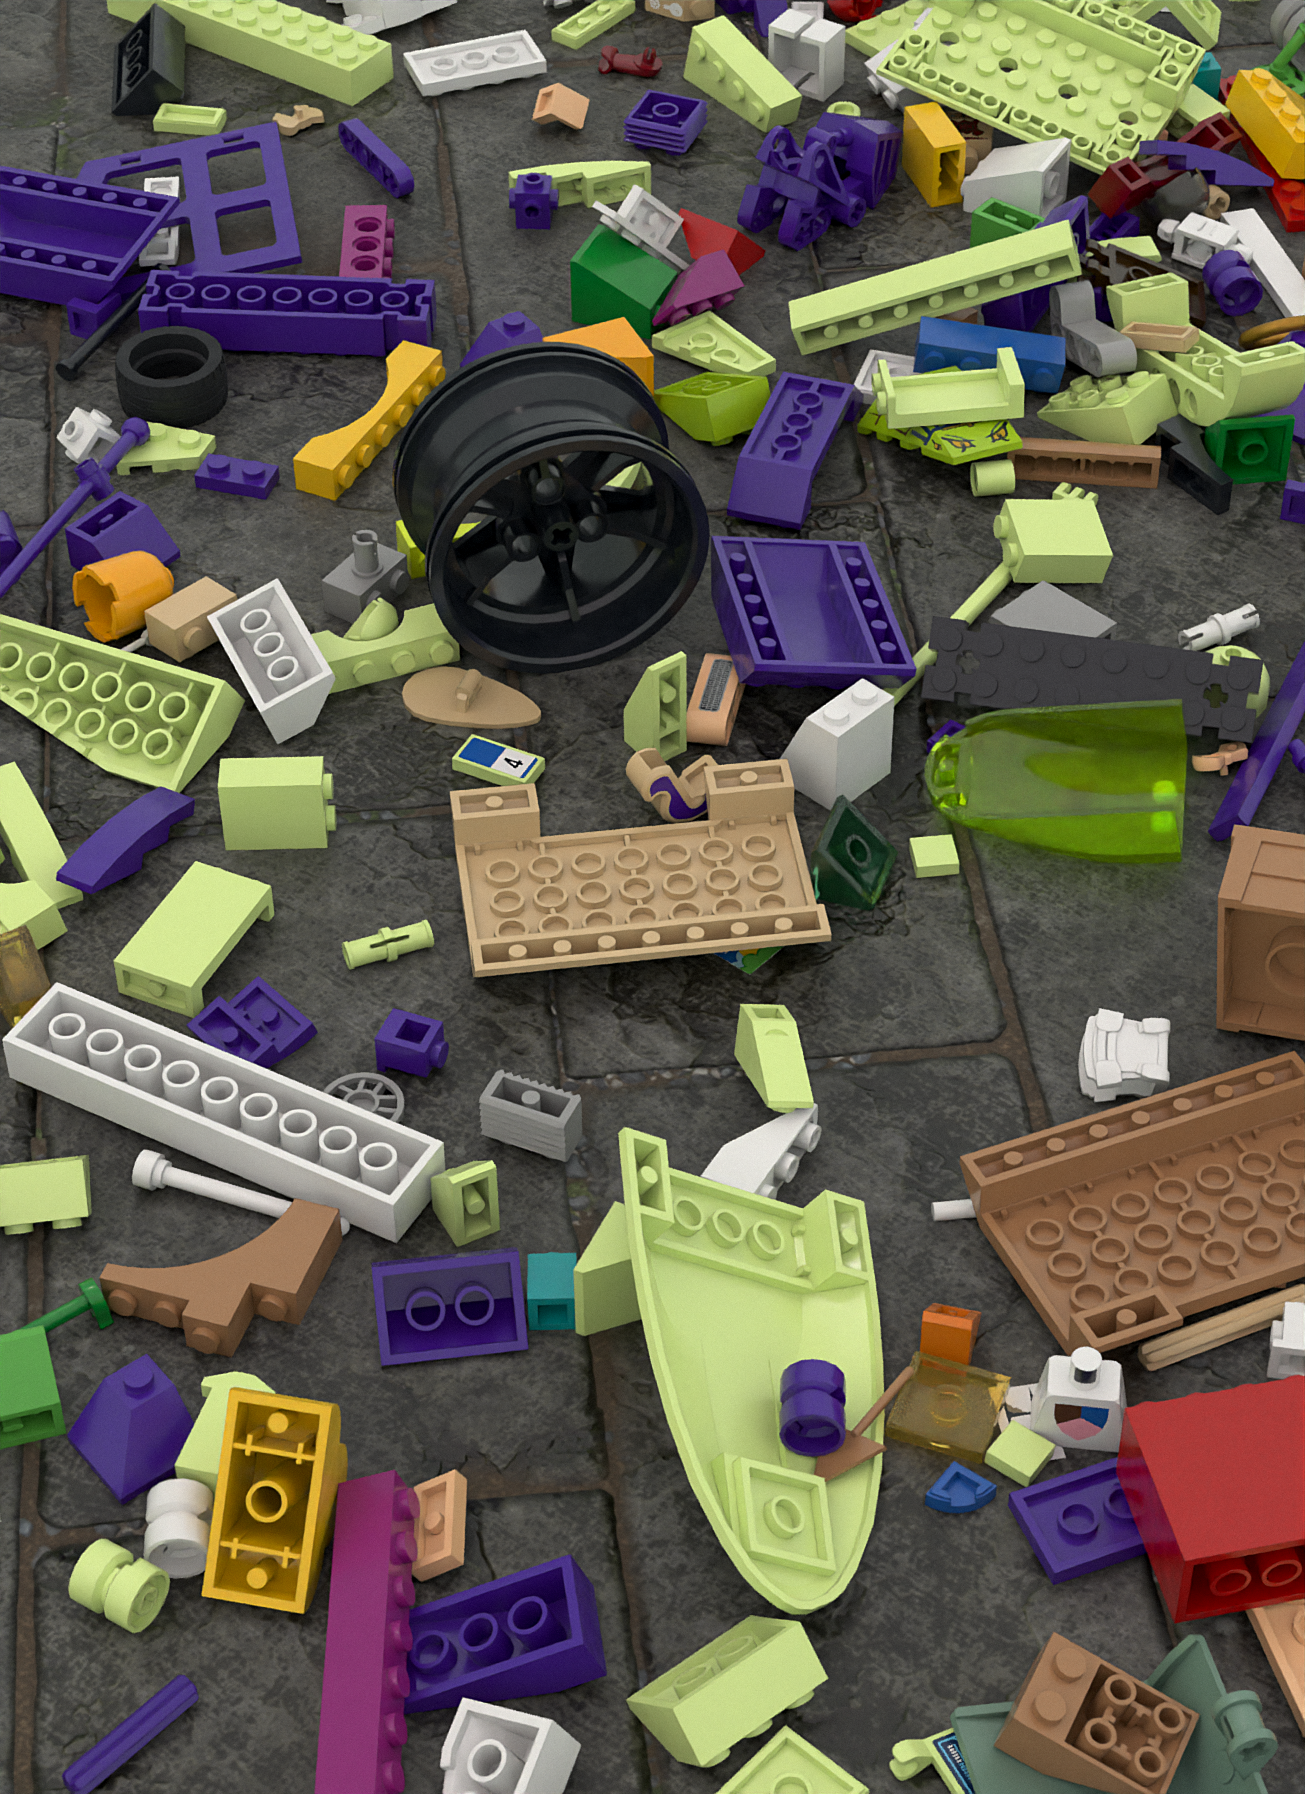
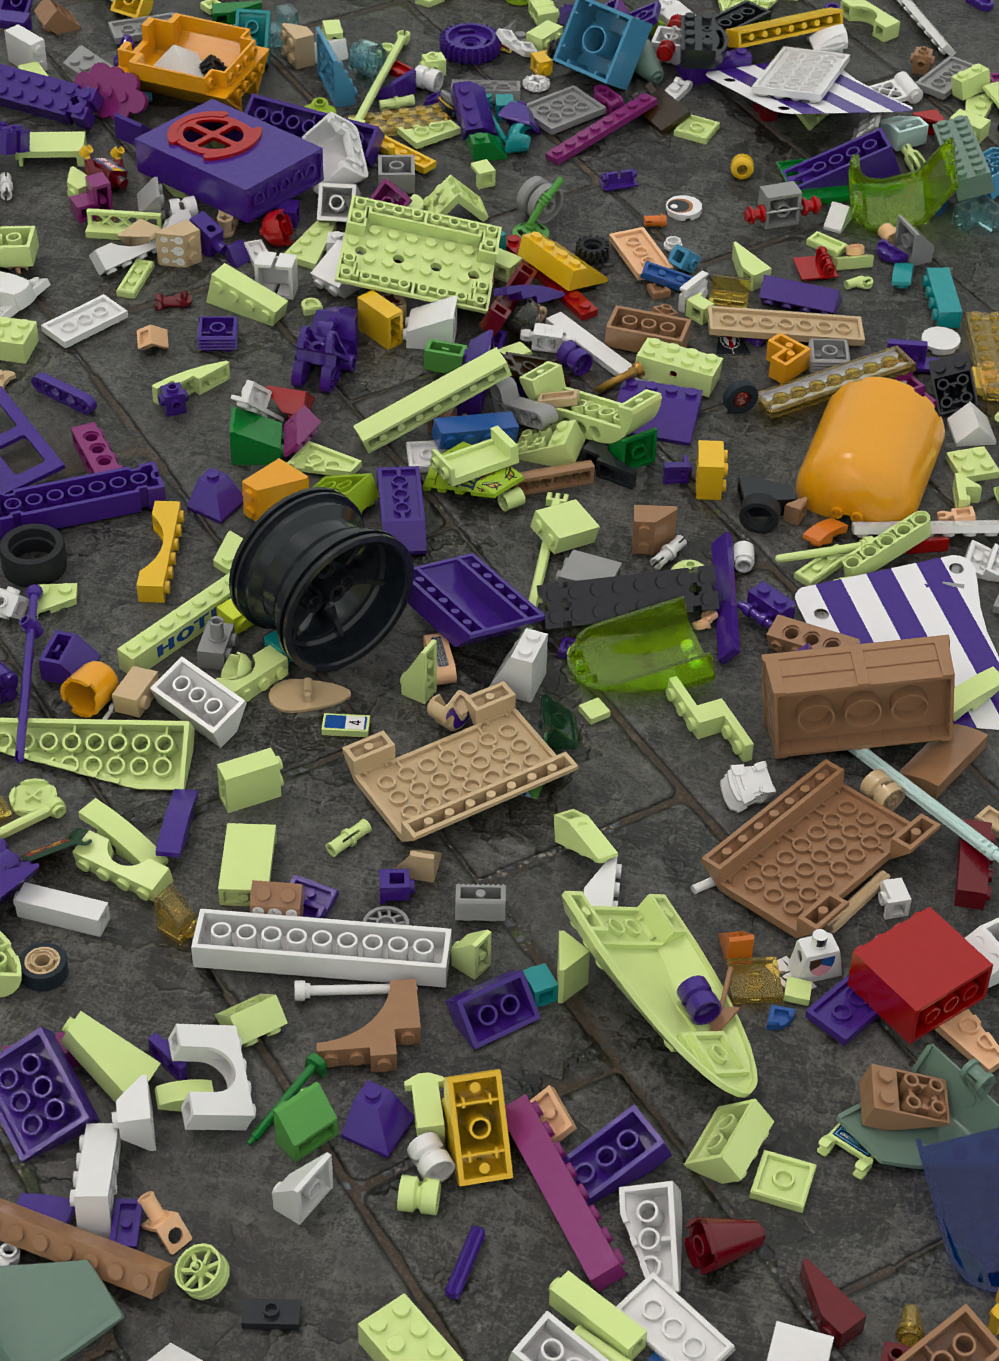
camera: 25 degrees left, 0 degrees up
dark purple plate [194,453,280,500] -> none
none -> yellowish green brick [117,573,231,673]
none -> medium nougat slope [250,880,306,917]
none -> tan slope [394,849,442,883]
none -> medium nougat slope [632,505,677,555]
none -> yellowish green bracket [666,676,754,762]

